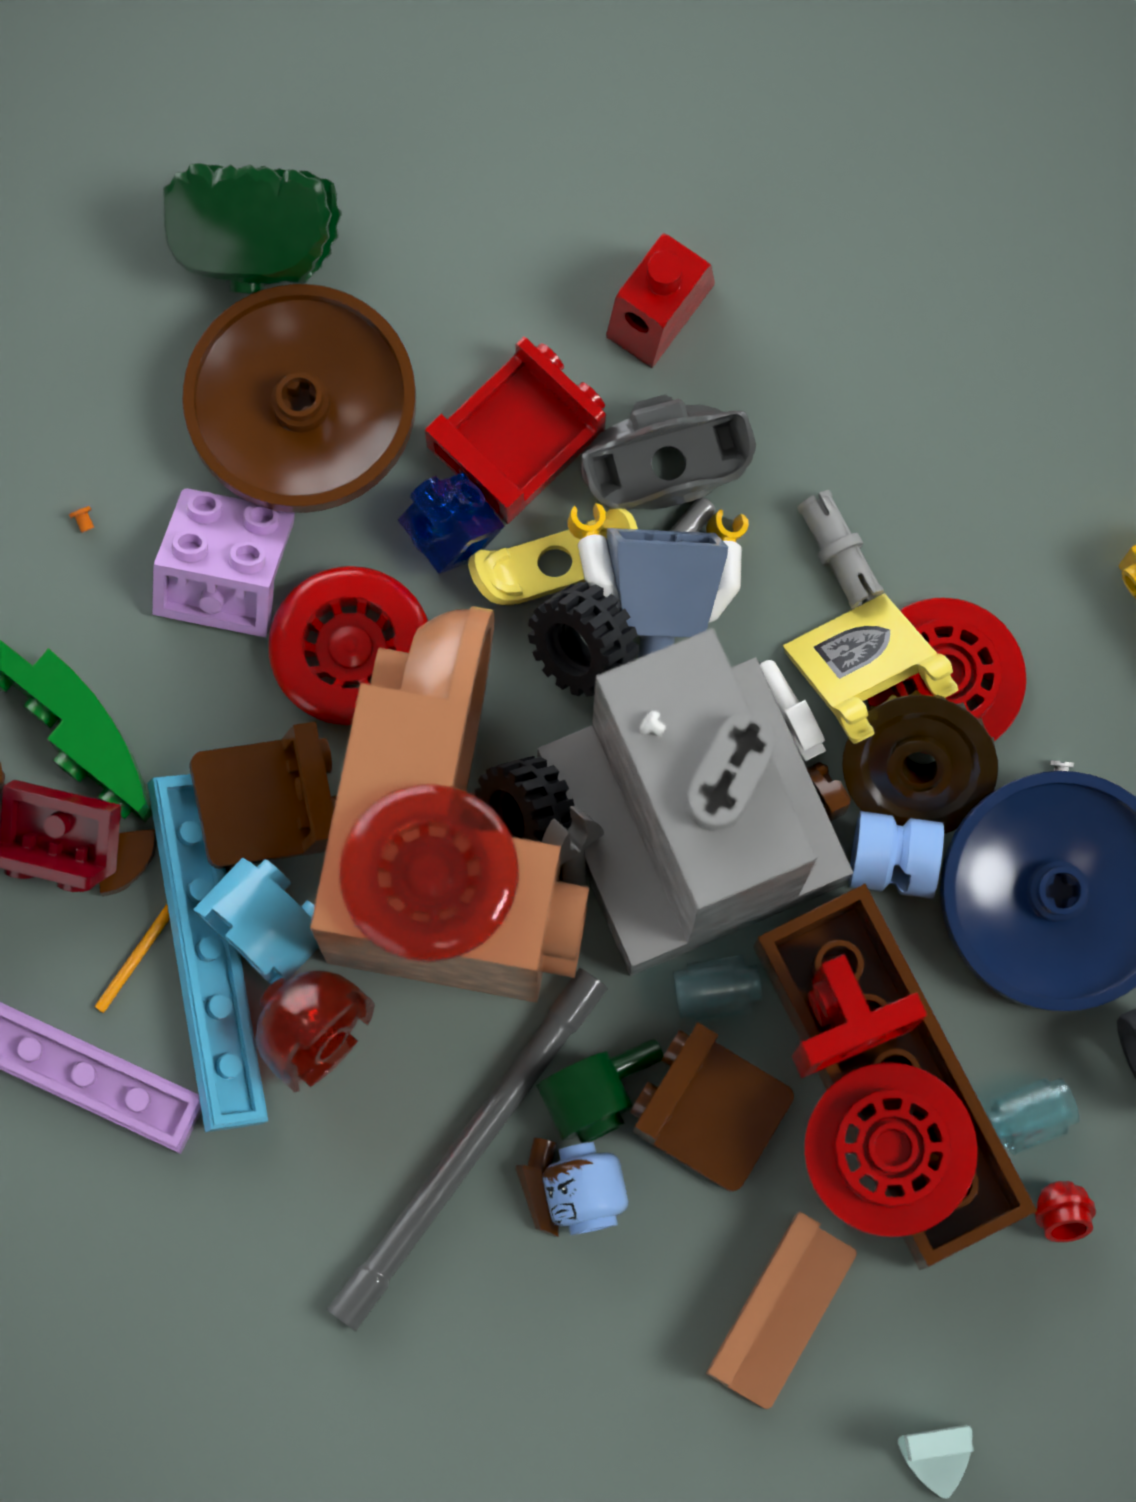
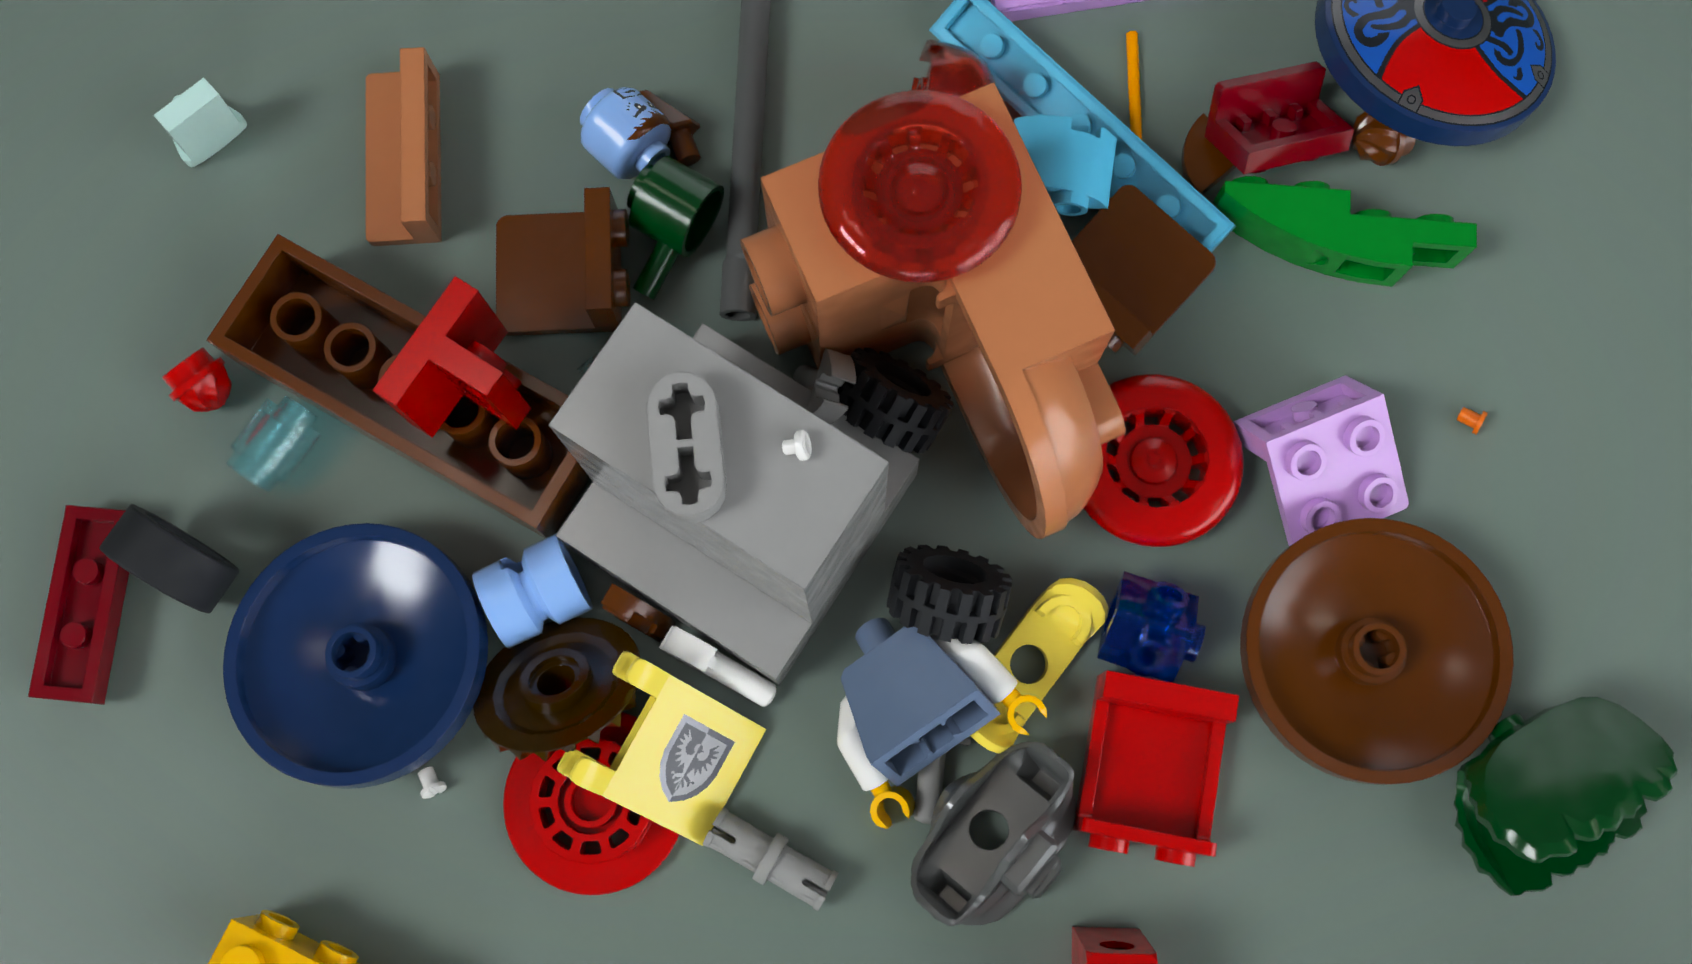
camera: 150 degrees right, 0 degrees up
red wheel [805,1063,977,1237] -> none

